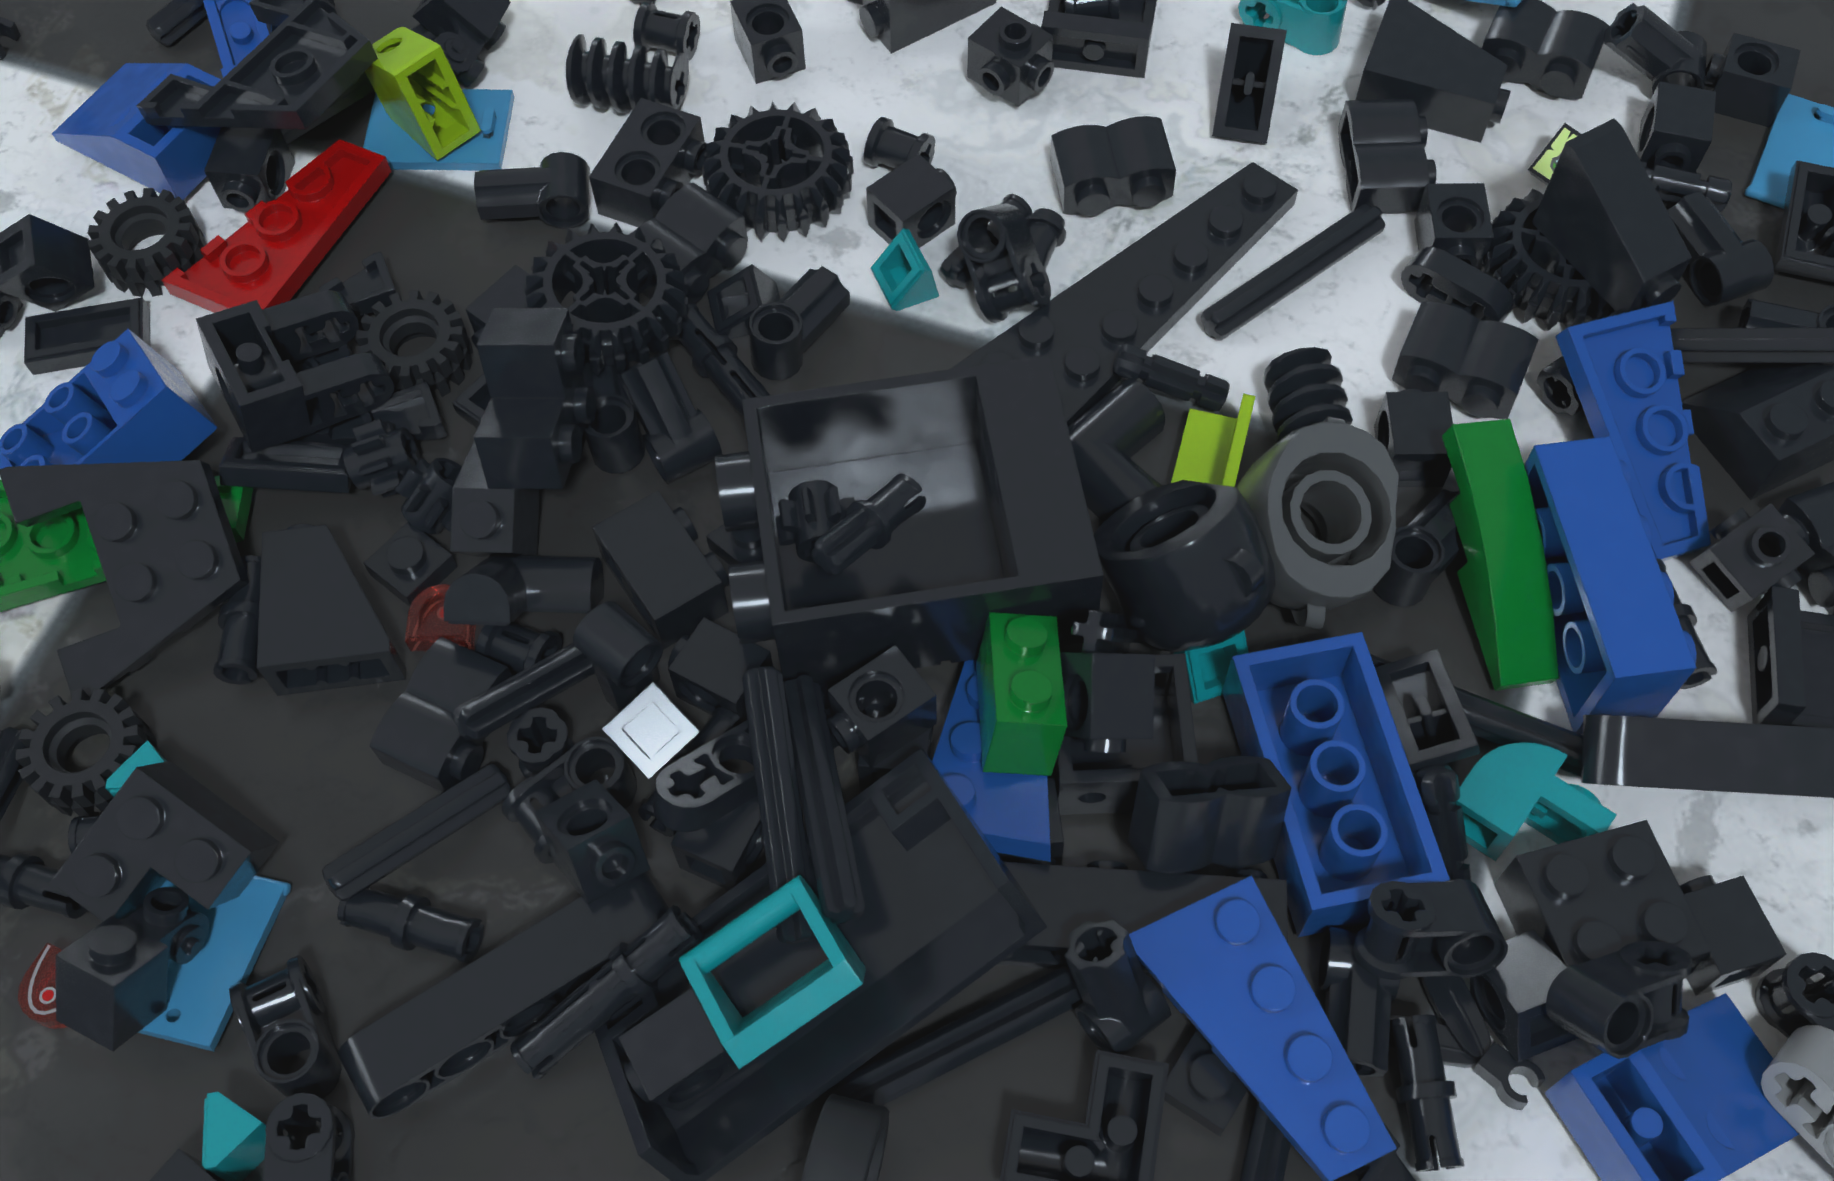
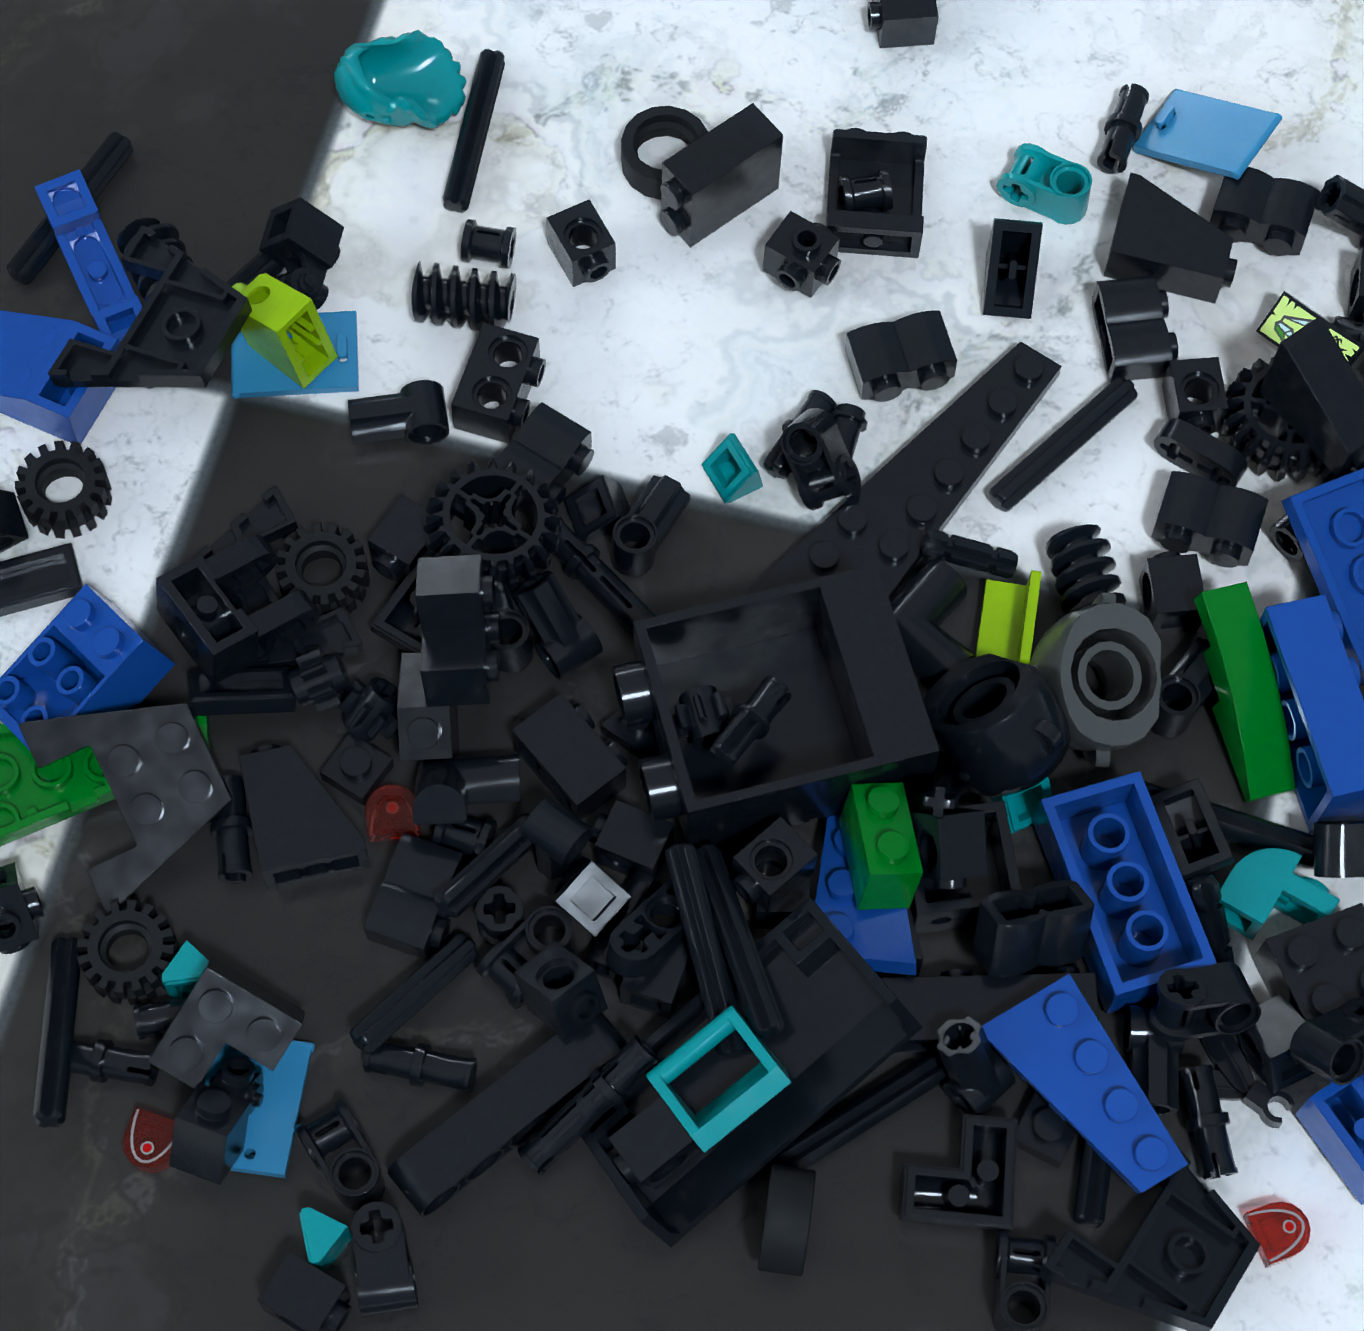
camera: 10 degrees left, 5 degrees up
red wing [162,139,392,313] -> none
black brick [204,127,295,212] -> none
black gear [702,101,854,241] -> none
black bush [864,117,935,169] -> none
black brick [866,153,957,248] -> none

